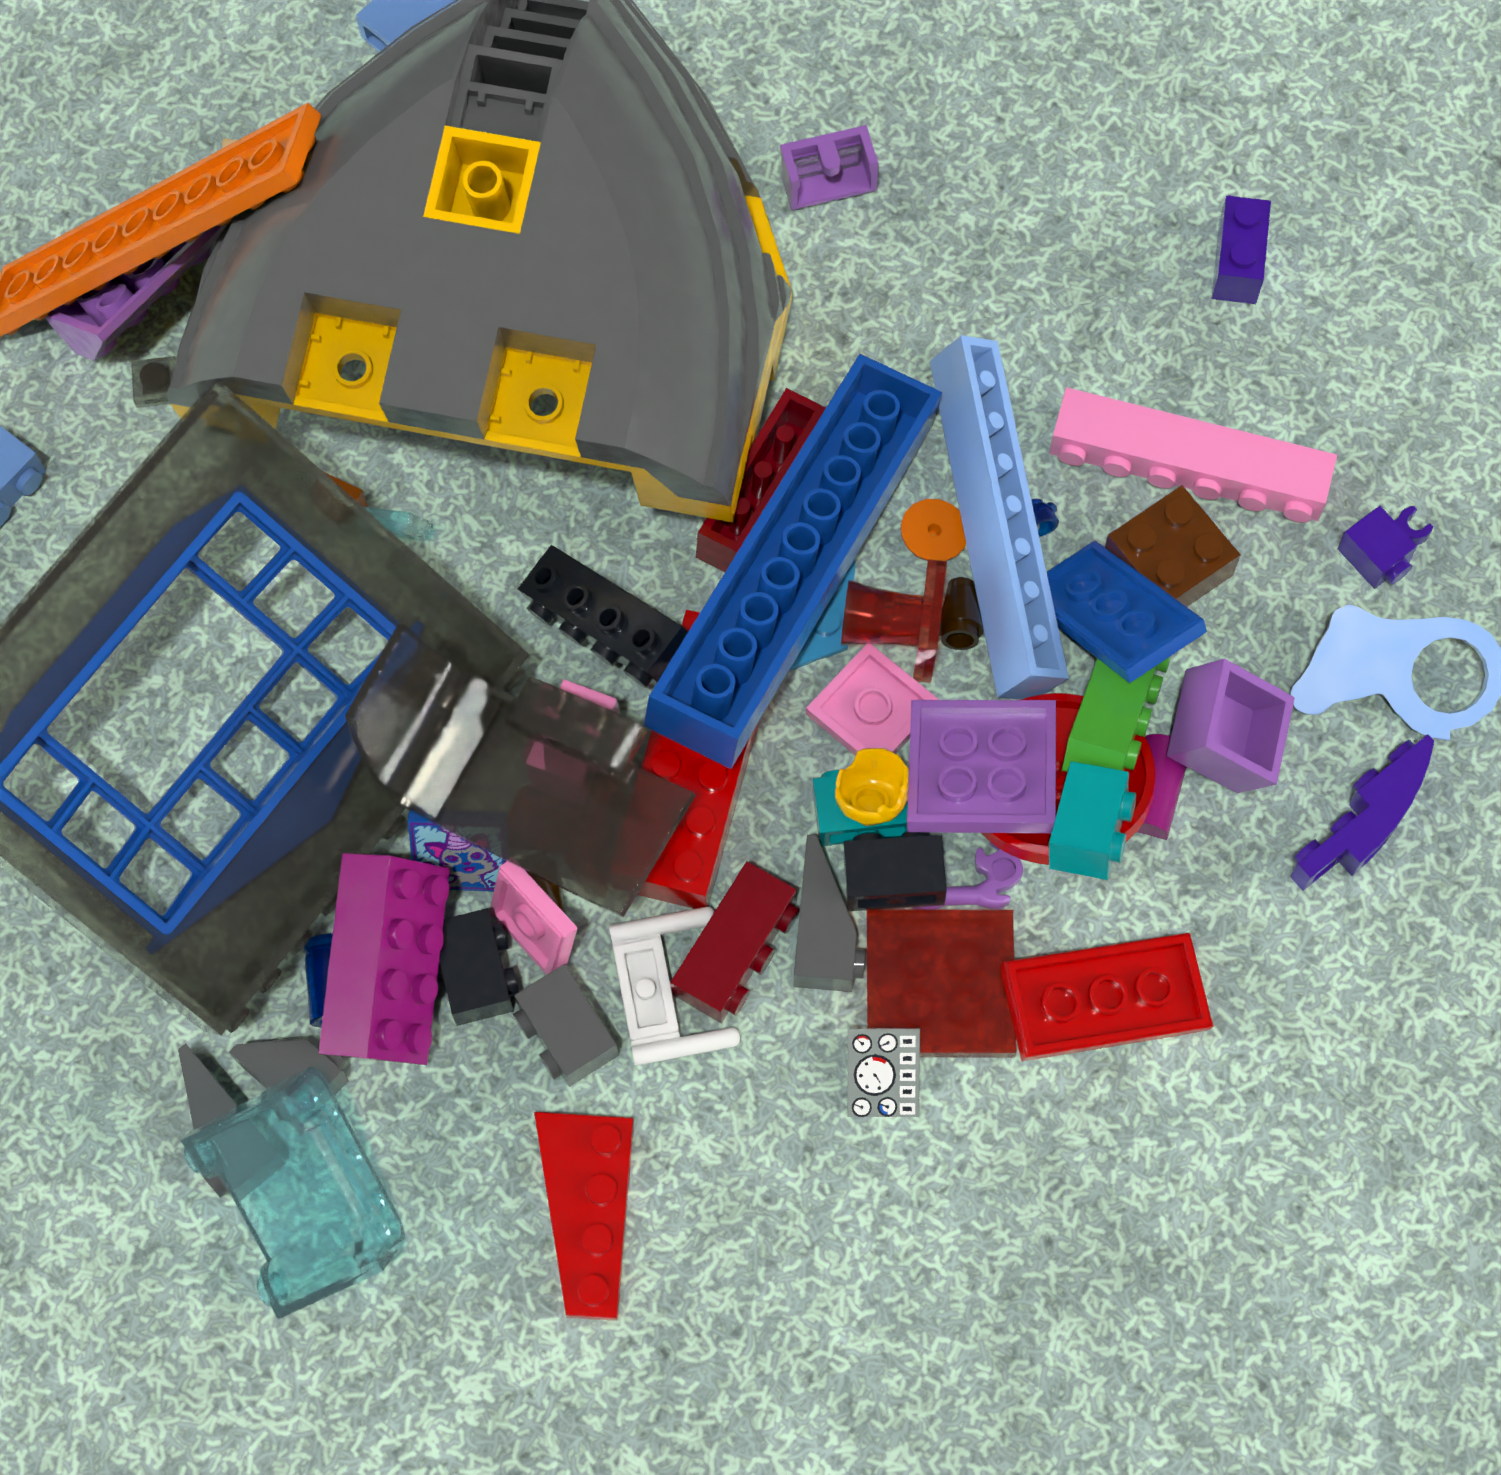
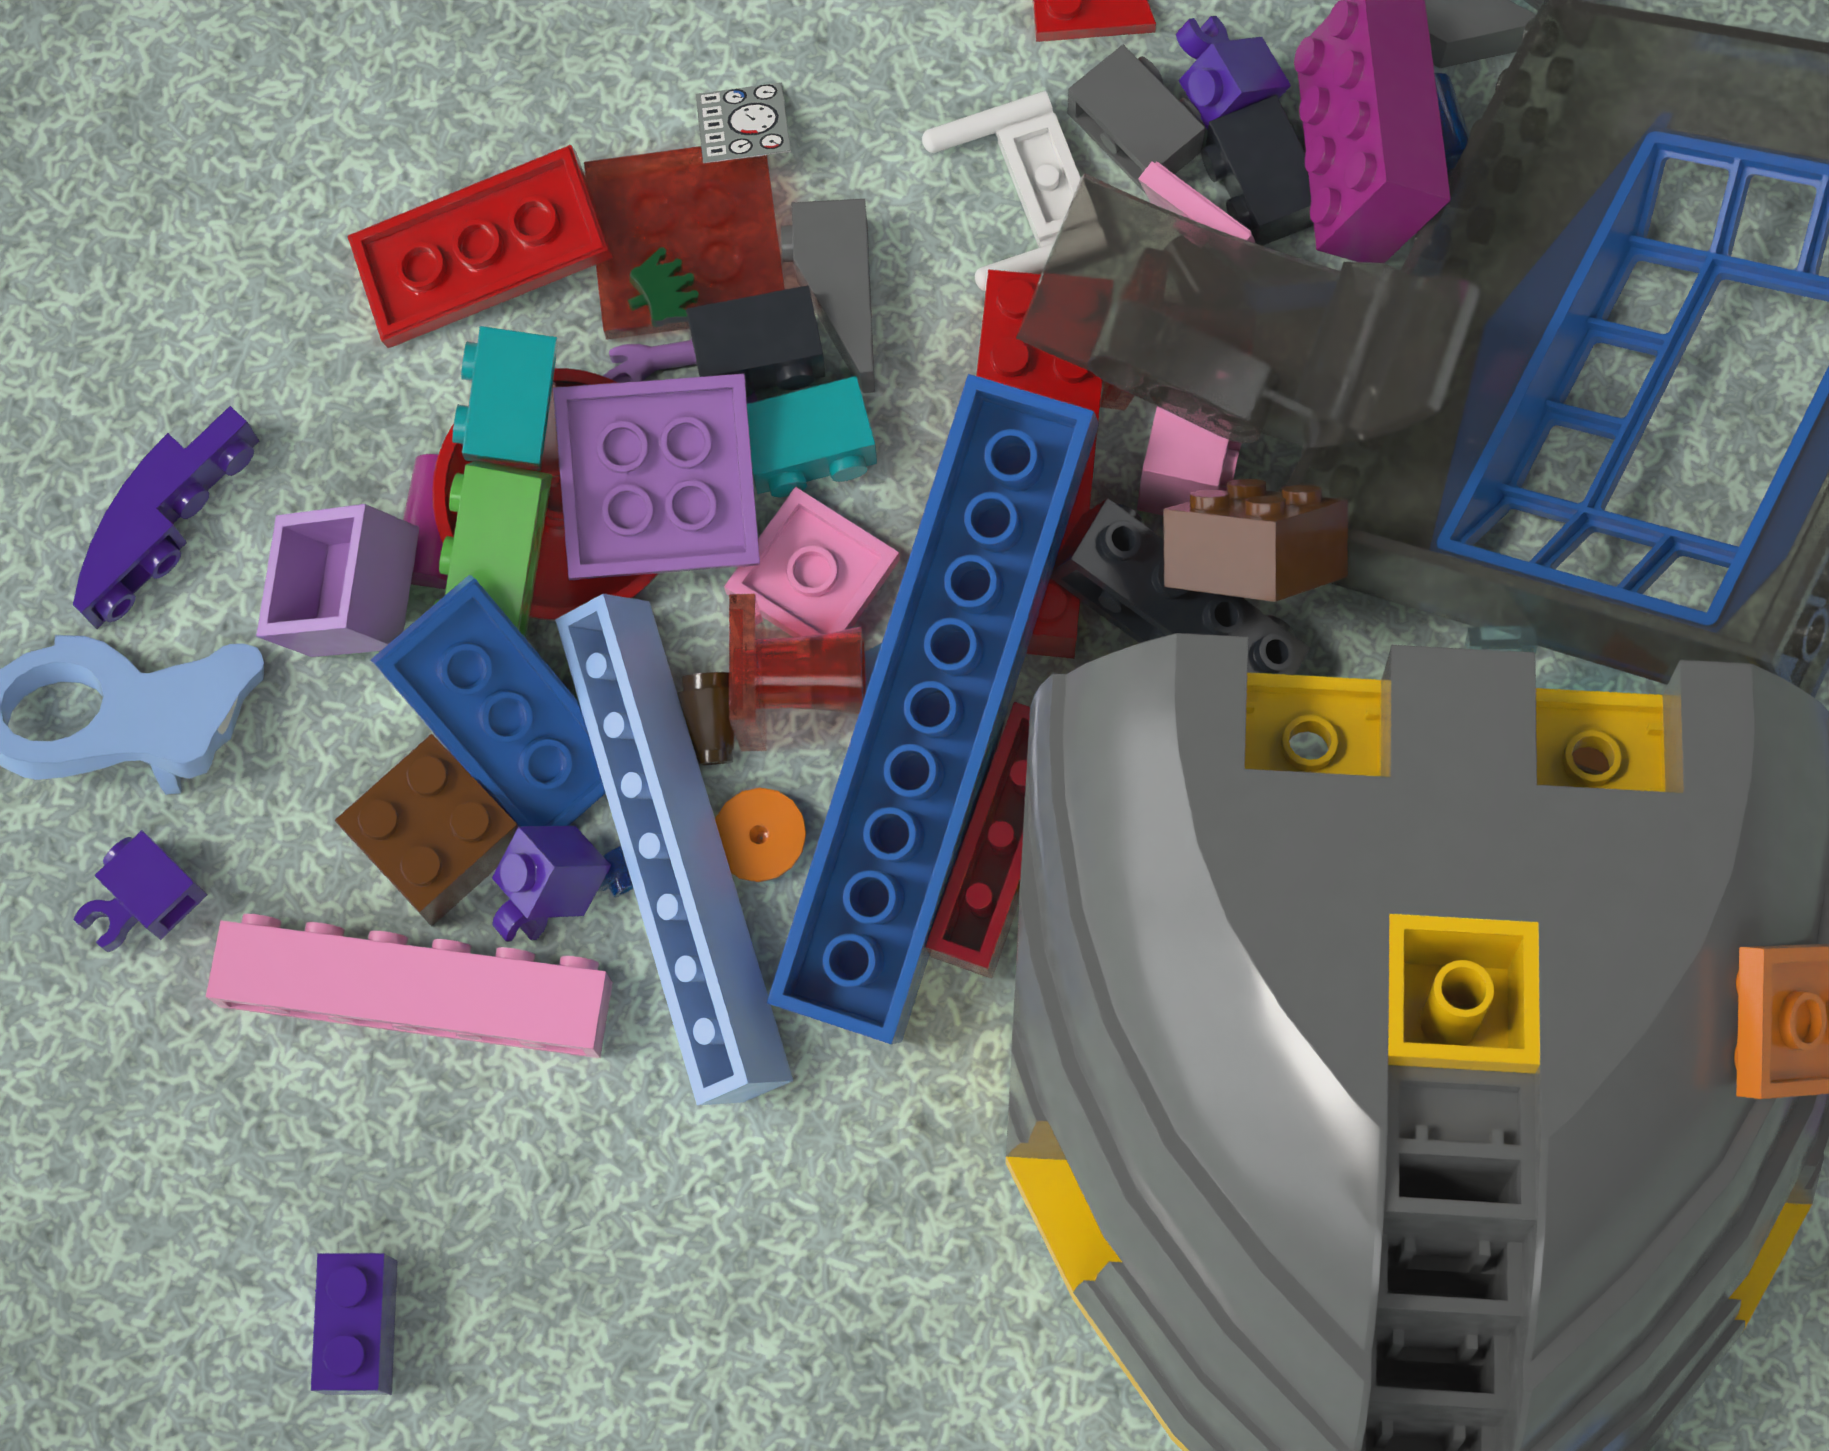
camera: 175 degrees right, 5 degrees up
dark red brick [670,861,800,1024] -> none
medium lavender window [780,125,878,210] -> none
yellow hair [835,748,909,826] -> none
none -> dark purple brick [492,826,611,942]
none -> dark green piece [628,247,699,327]
none -> reddish brown brick [1163,479,1348,602]
none -> dark purple brick [1176,15,1291,130]

